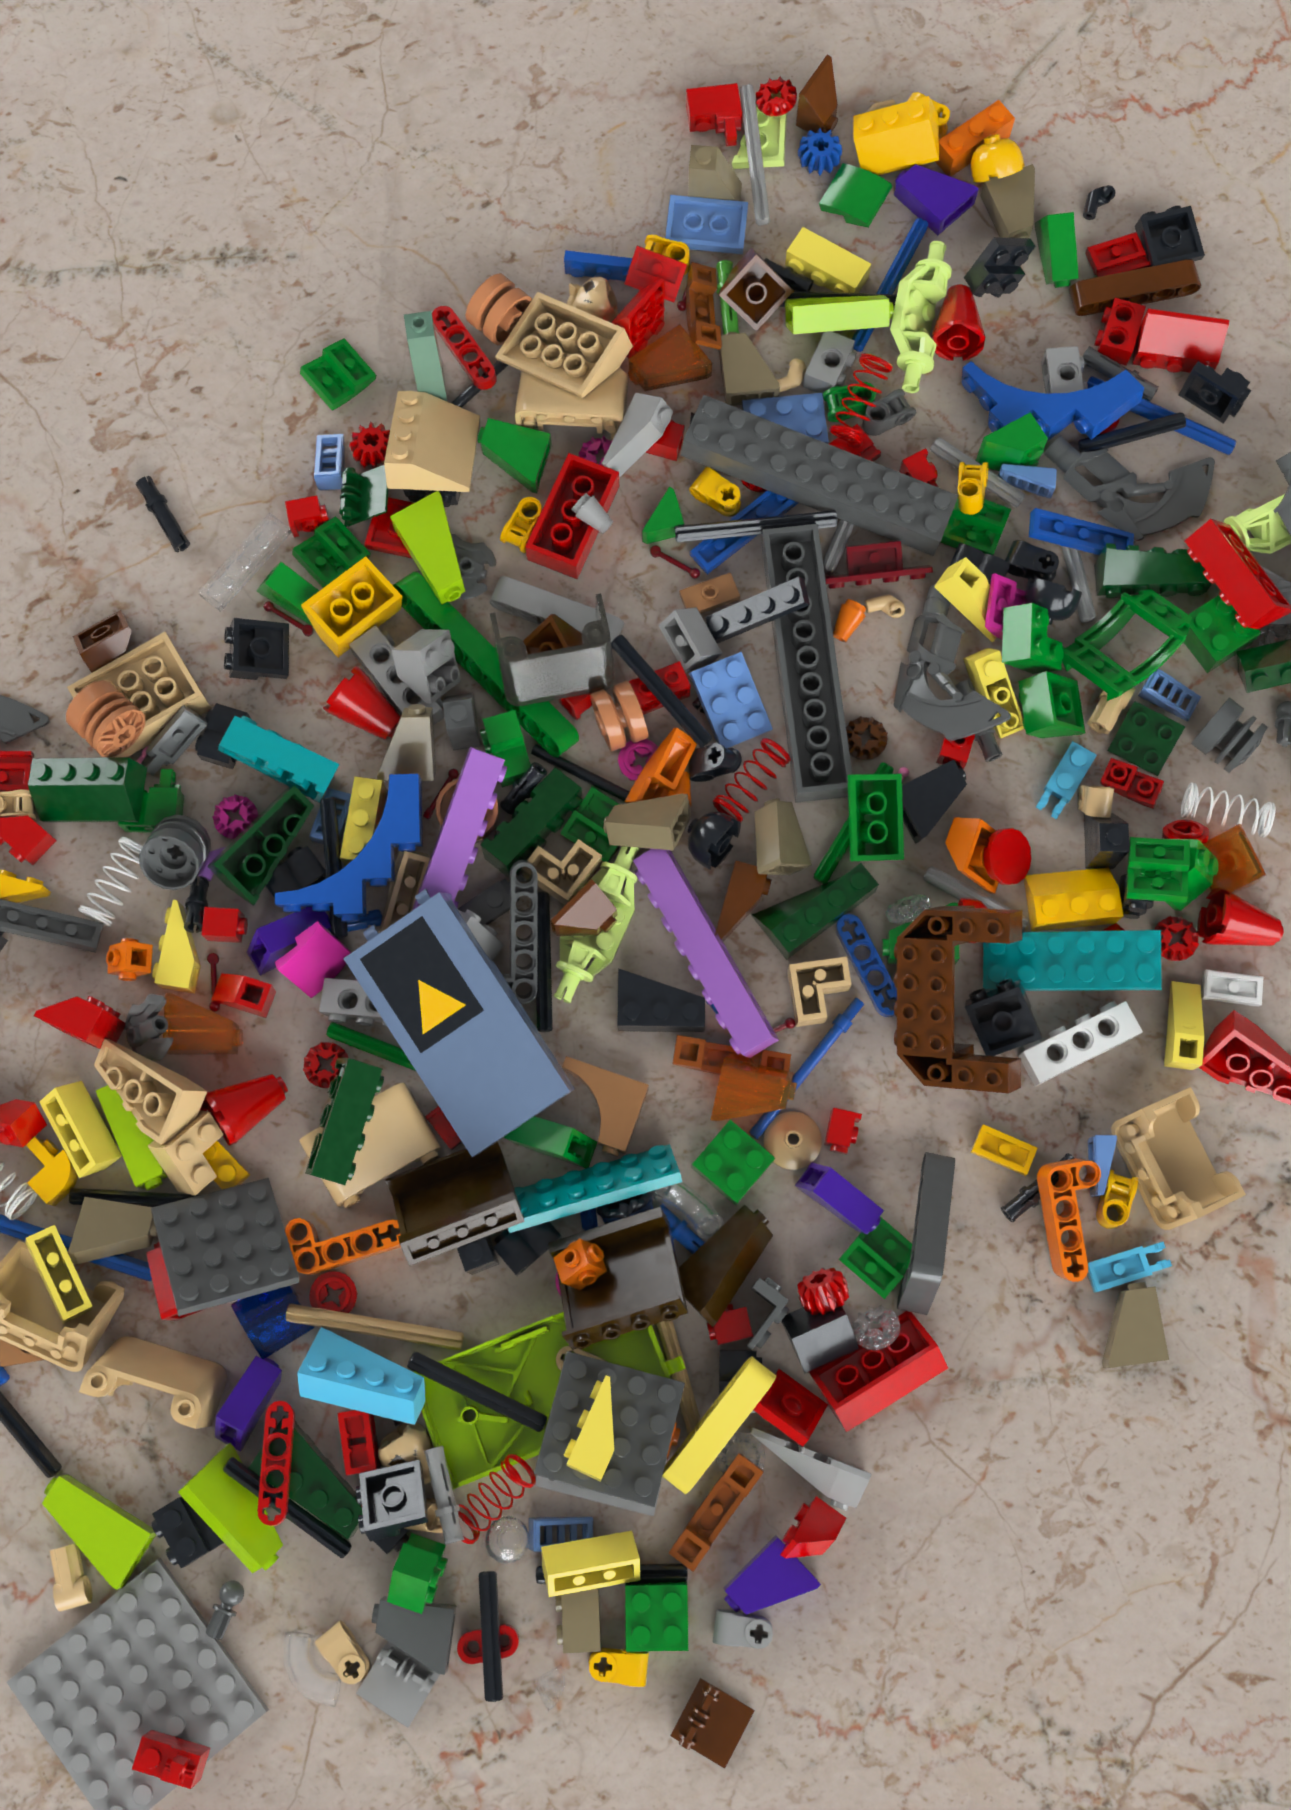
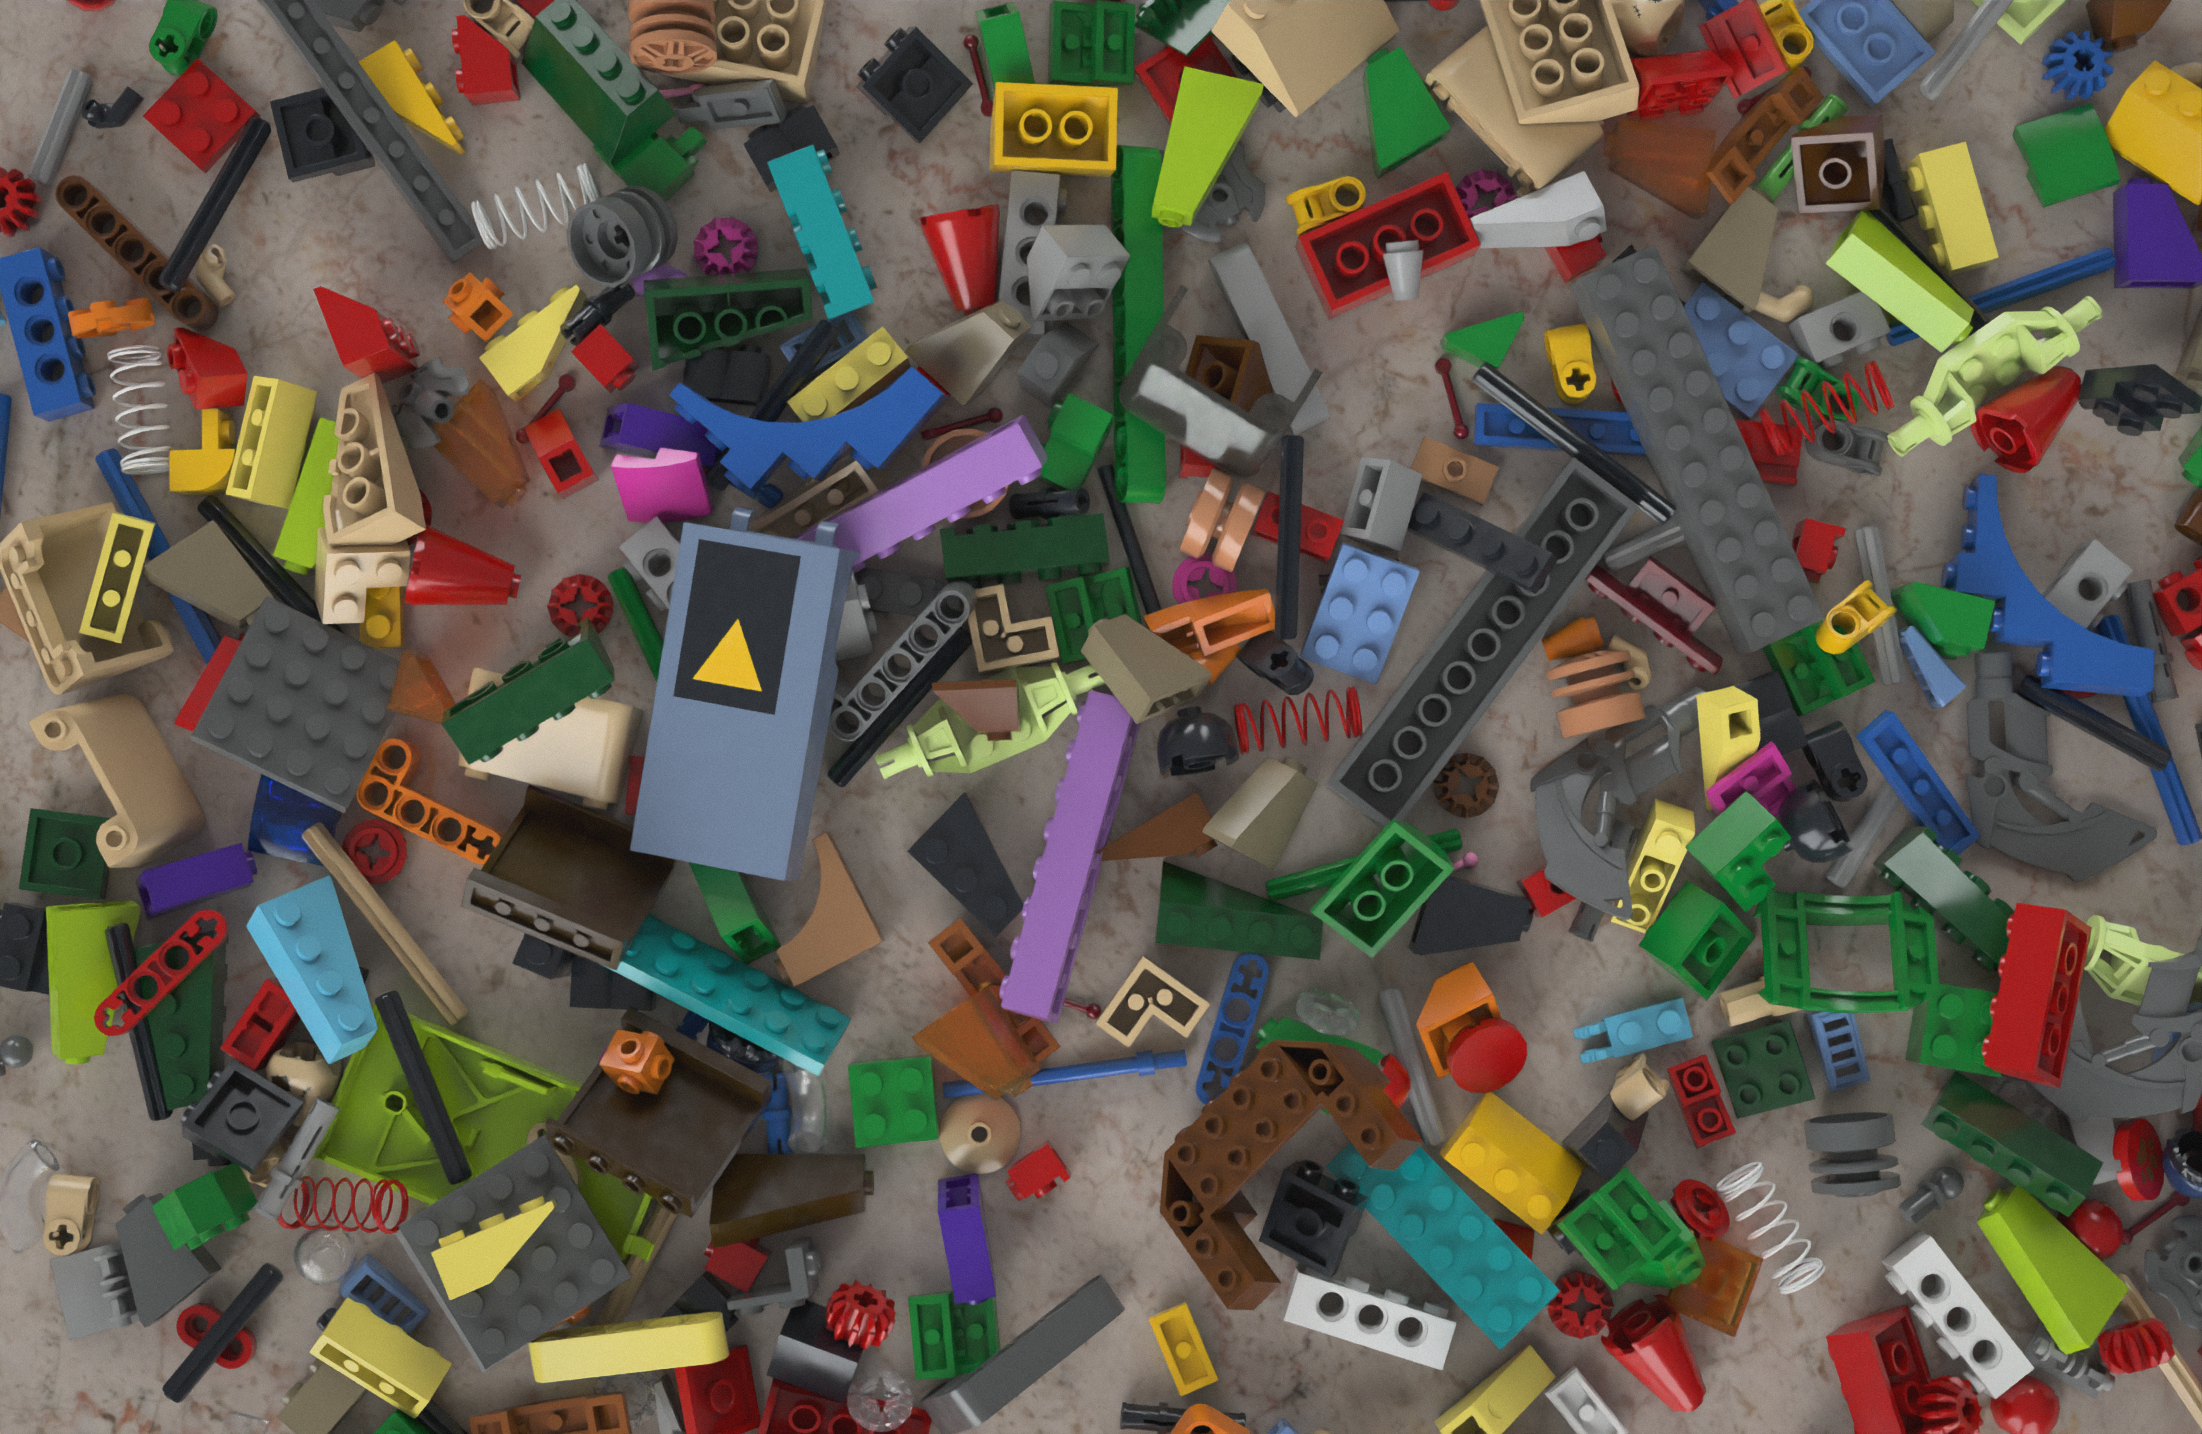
camera: 40 degrees right, 10 degrees up
none -> dark green plate [19,808,110,900]
none -> clear orange slope [386,649,456,724]
none -> nougat wheel [1546,650,1646,739]

